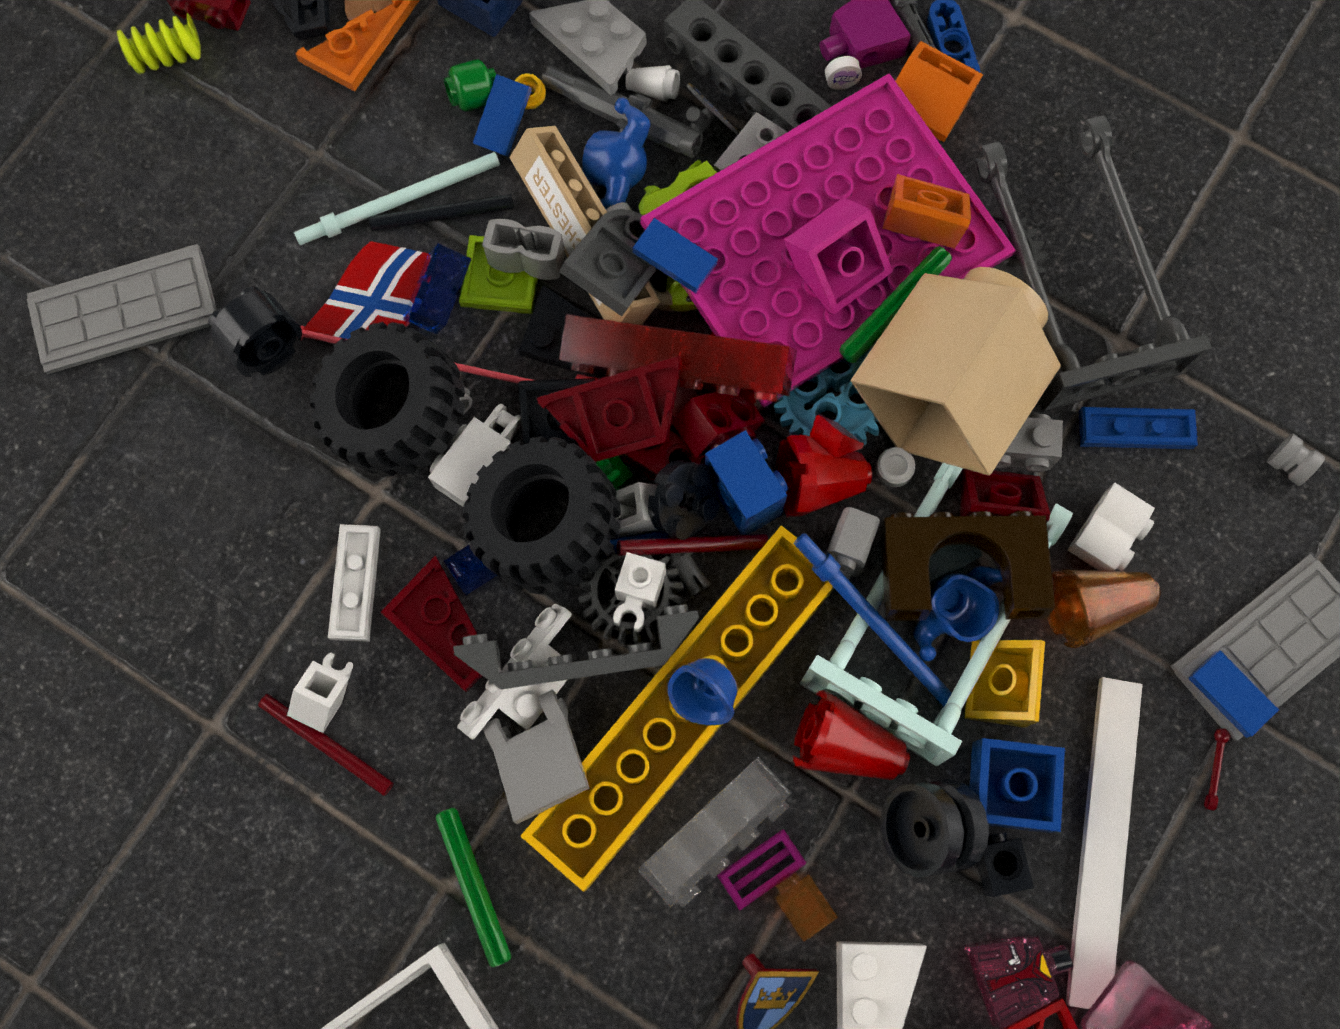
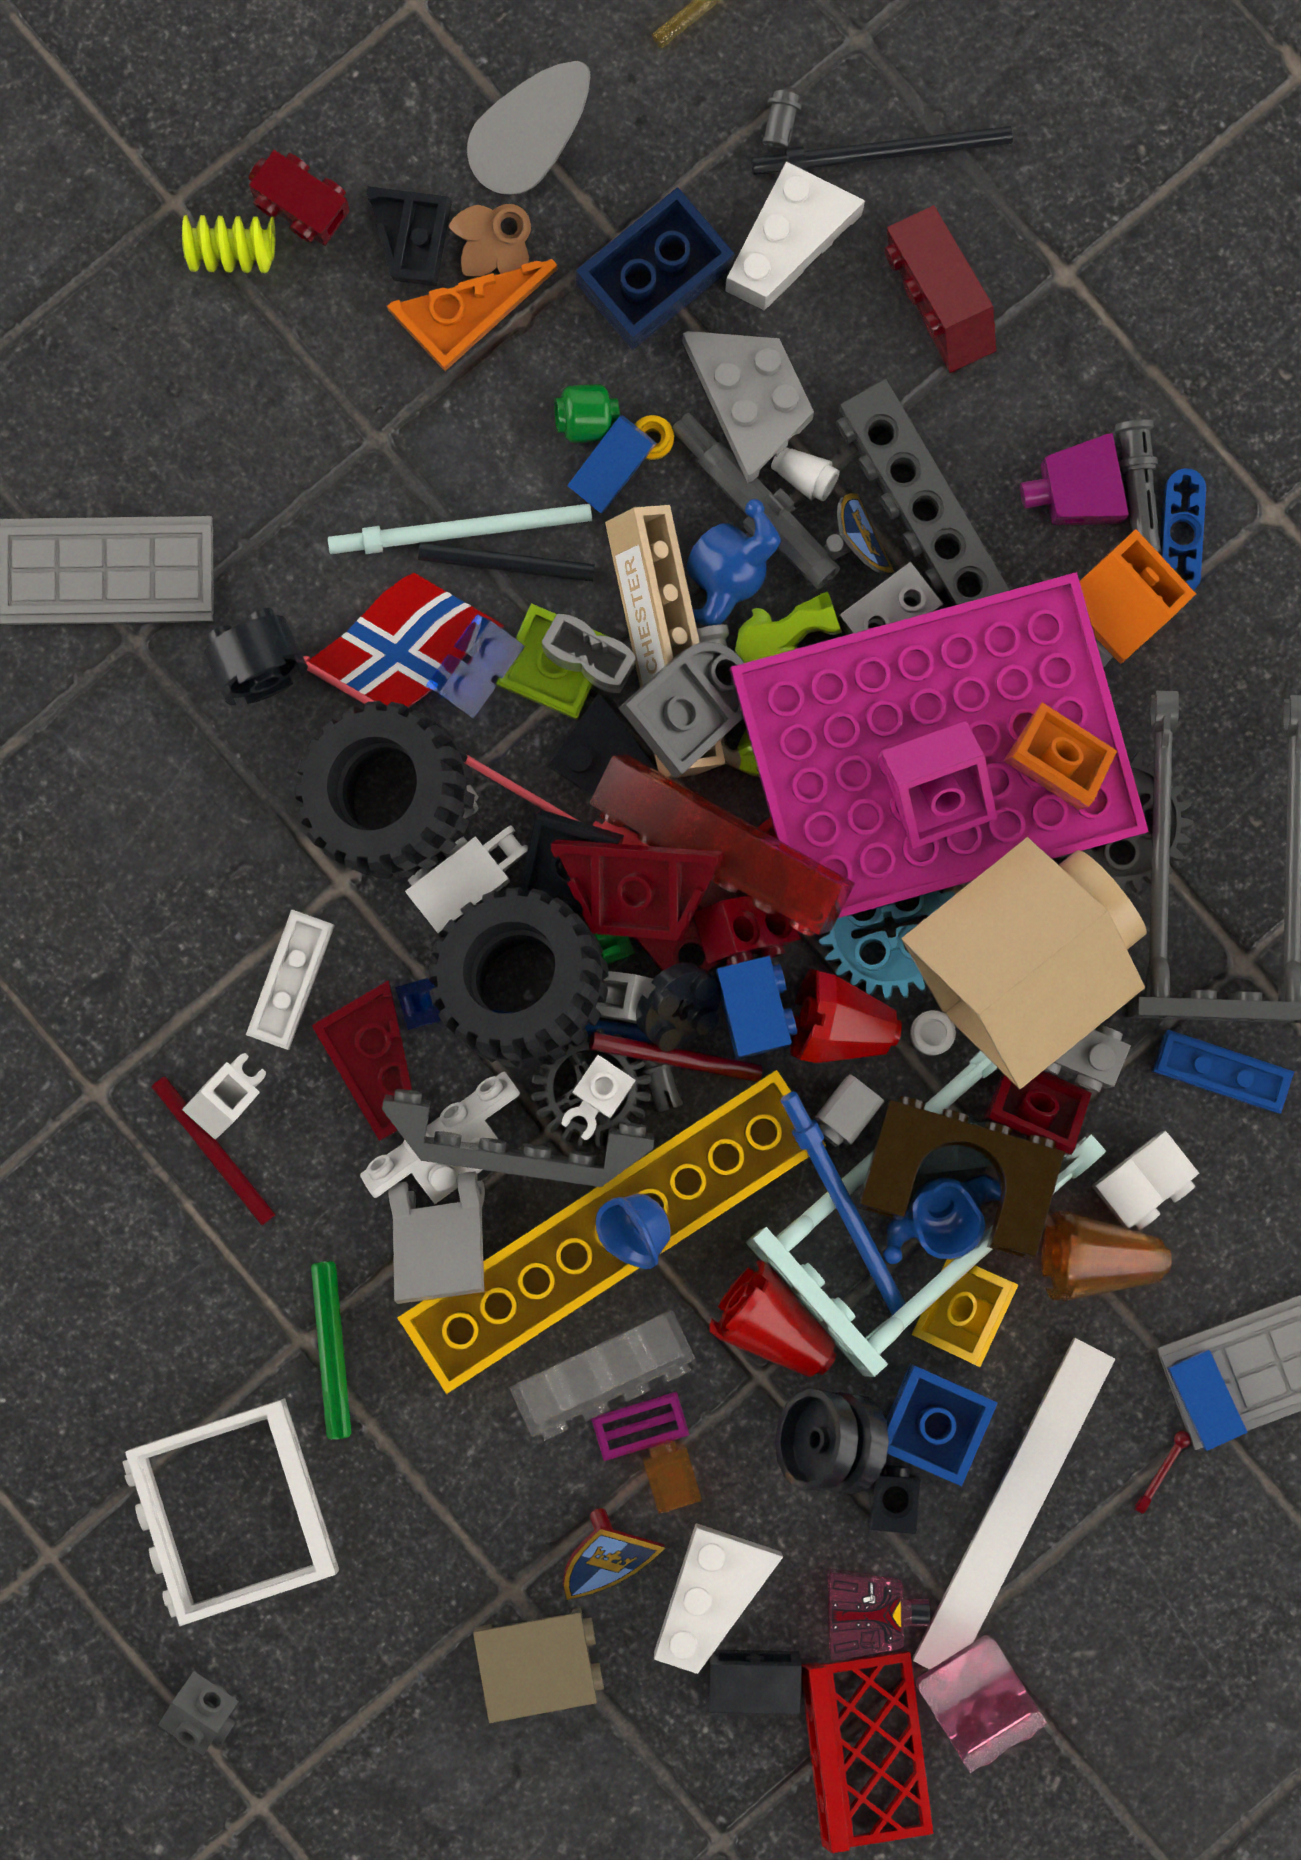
camera: 10 degrees right, 10 degrees up
blue tile [633,218,718,293] -> none
red slope [810,414,864,458] -> none
white tile [825,56,862,90] -> none
green axle [839,246,952,363] -> none

